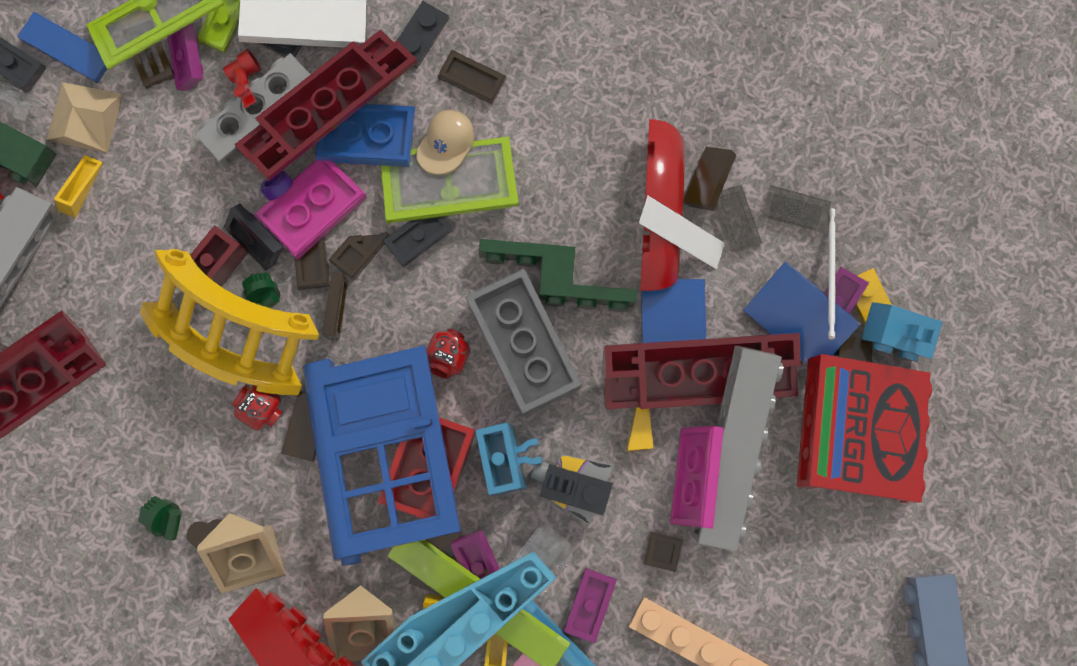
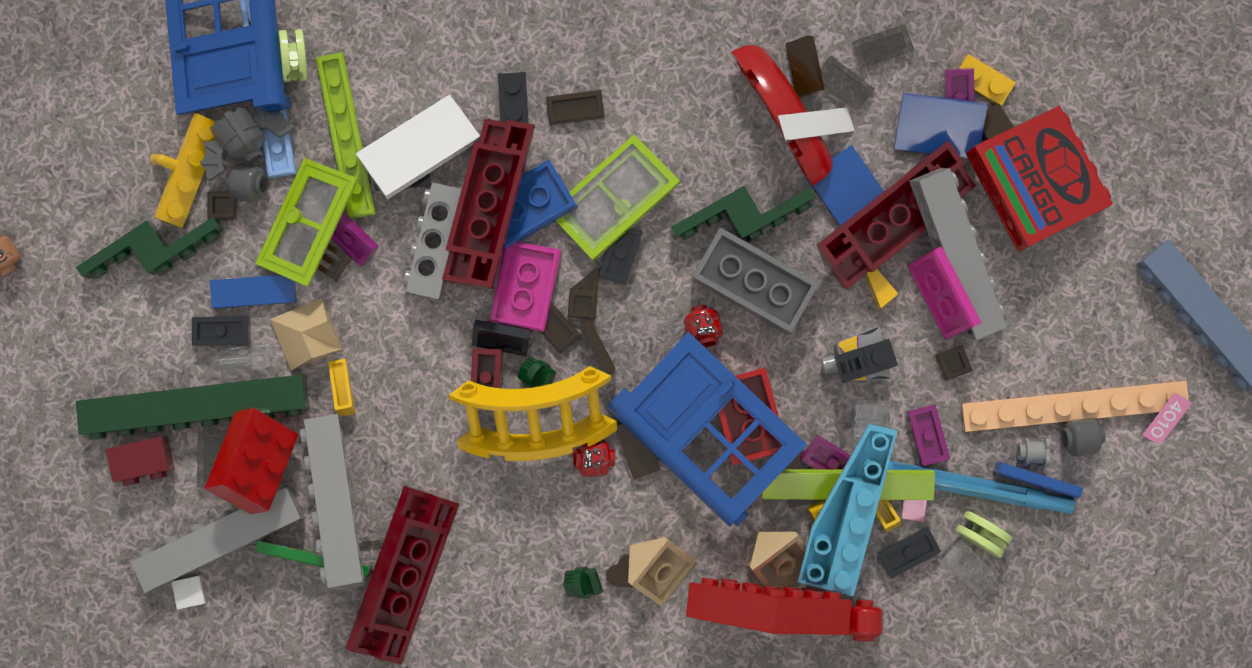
camera: 30 degrees left, 5 degrees up
red brick [223,48,262,109] -> none
dark purple tile [260,171,292,200] -> none
tan cap [417,110,474,175] -> none
dark azure brick [475,423,543,496] -> none
white piece [828,208,835,339] -> none
dark azure brick [861,302,943,362] -> none

